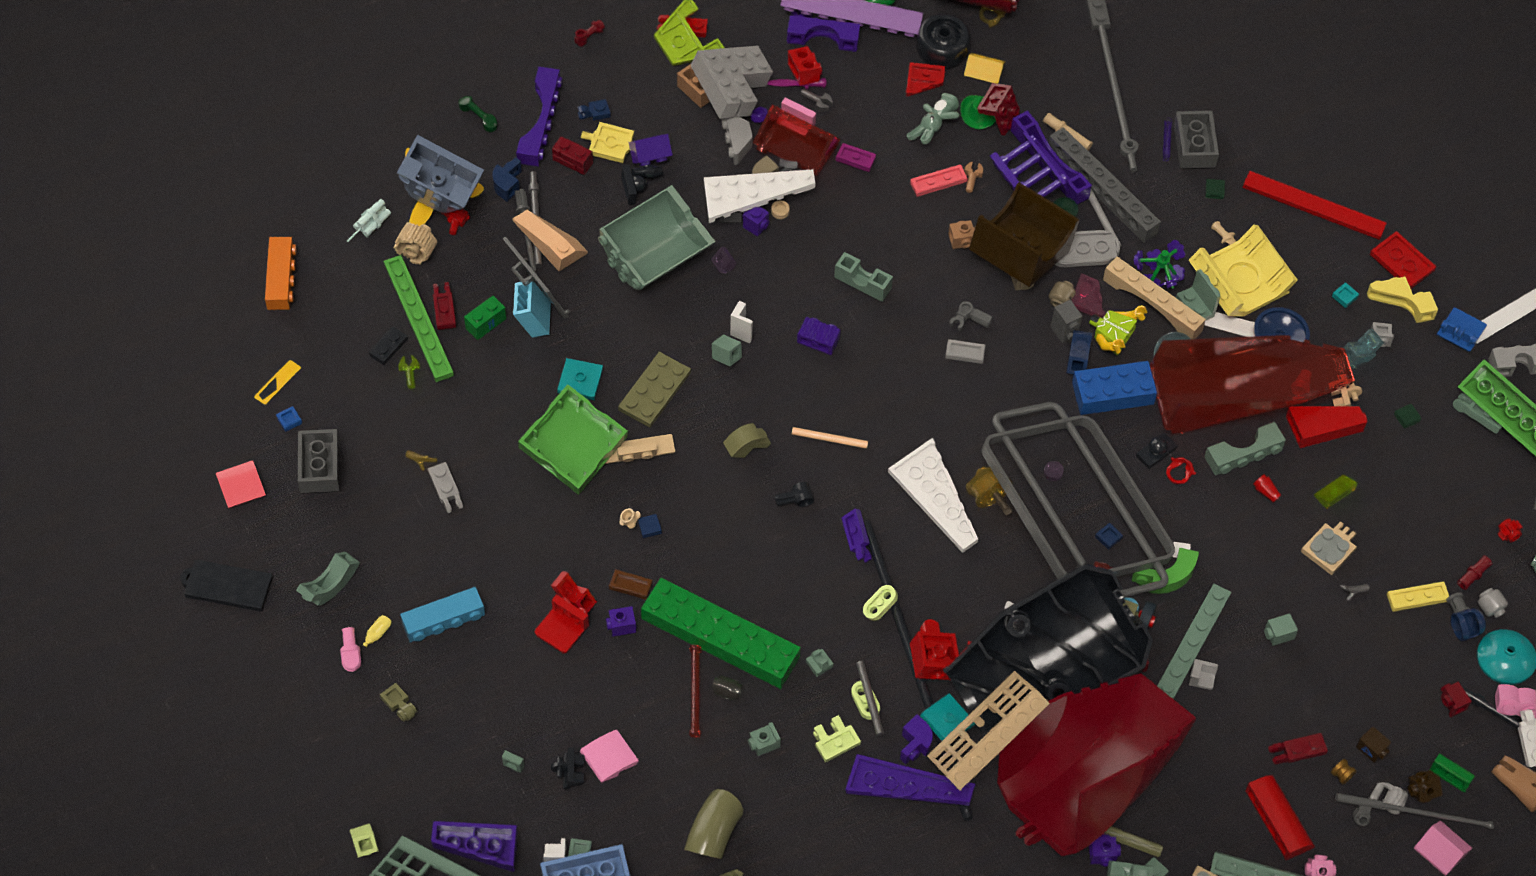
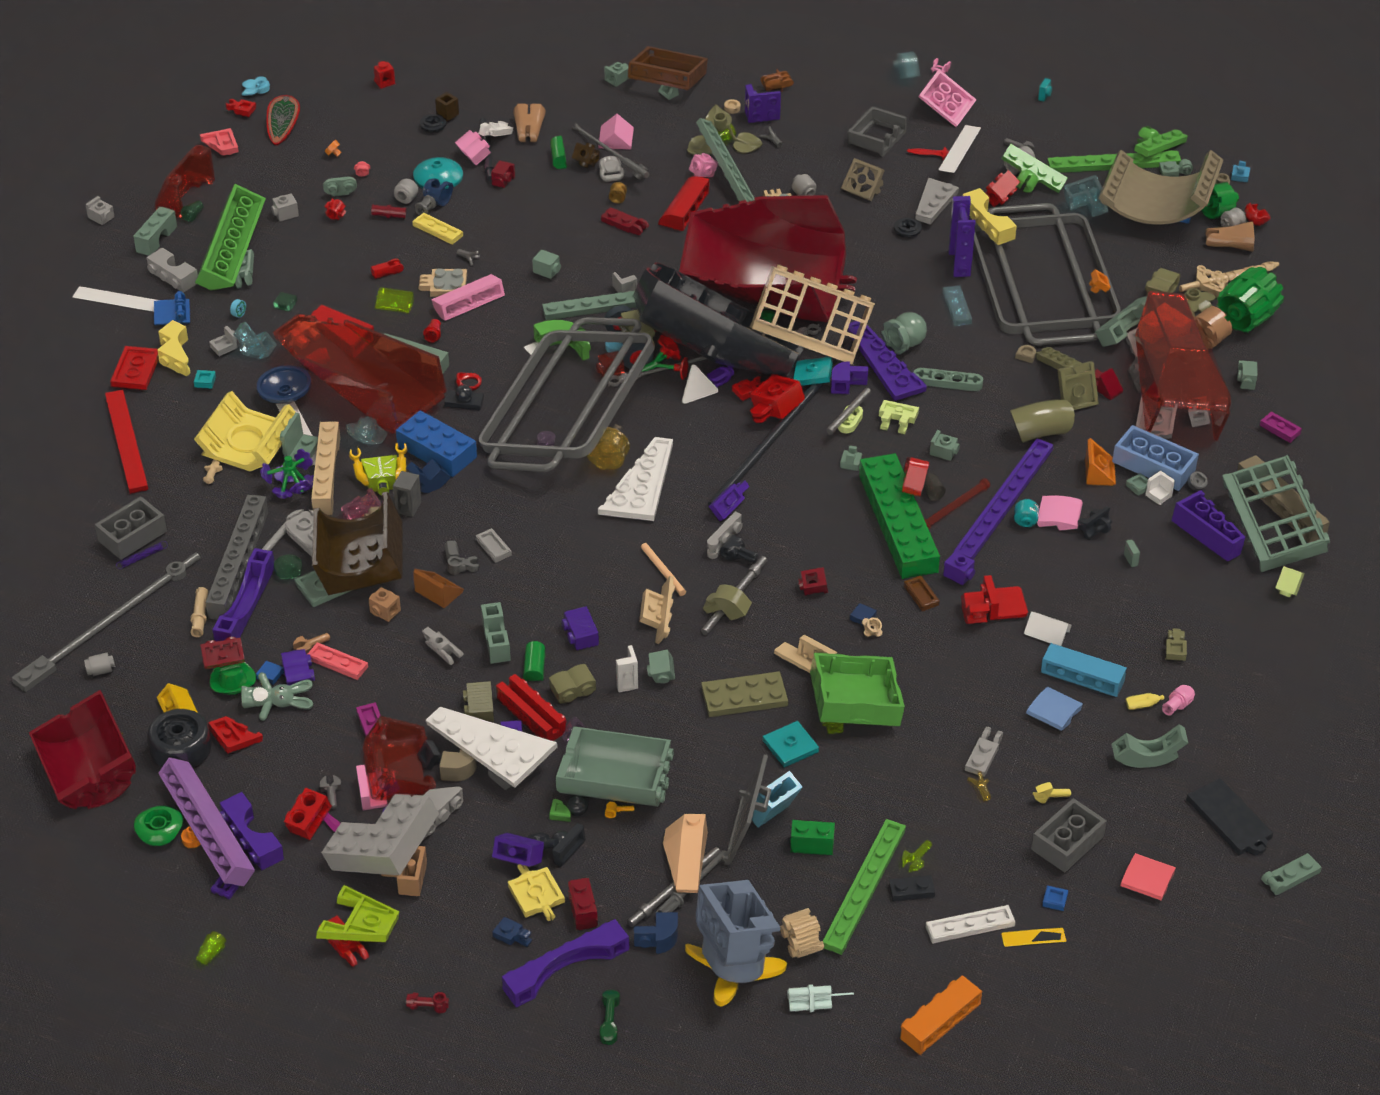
camera: 130 degrees left, 15 degrees down
dark red hinge [433,282,456,330] -> none
yellowish green plate [863,585,898,621] -> none
dark purple fence [990,131,1069,197] -> none
dark blue tile [1095,523,1123,550] -> none
clear green tile [1205,179,1225,199] -> none
dark brown brick [1356,727,1392,763] -> none
none -> light grey brick [84,652,115,676]
none -> medium azure tile [230,299,246,318]
none -> blue tile [256,661,284,685]
none -> dark purple brick [281,649,315,686]
none -> red bar [371,258,404,279]
none -> dark orange slope [413,569,464,608]
none -> light grey hinge [422,627,464,665]
none -> bright pink brick [431,274,505,321]
none -> olive brick [463,681,494,723]
none -> red brick [496,674,567,741]
none -> green brick [523,641,545,681]
none -> olive brick [549,664,596,704]
none -> tan bracket [639,576,675,644]
none -> flat silver bar [701,556,767,635]
none -> light grey plate [707,512,742,559]
none -> dark red brick [798,567,828,595]
none -> sand green tile [881,312,927,354]
none -> beam [901,457,929,497]
none -> sand green beam [914,368,983,391]
none -> white tile [926,905,1015,944]
none -> dark purple plate [954,438,1053,560]
none -> teal head [1014,499,1039,527]
none -> white panel [1024,612,1072,646]
none -> medium blue slope [1026,687,1083,731]
none -> light yellow bar [1033,782,1071,804]
none -> orange slope [1085,438,1116,486]
none -> sand green plate [1261,853,1322,895]

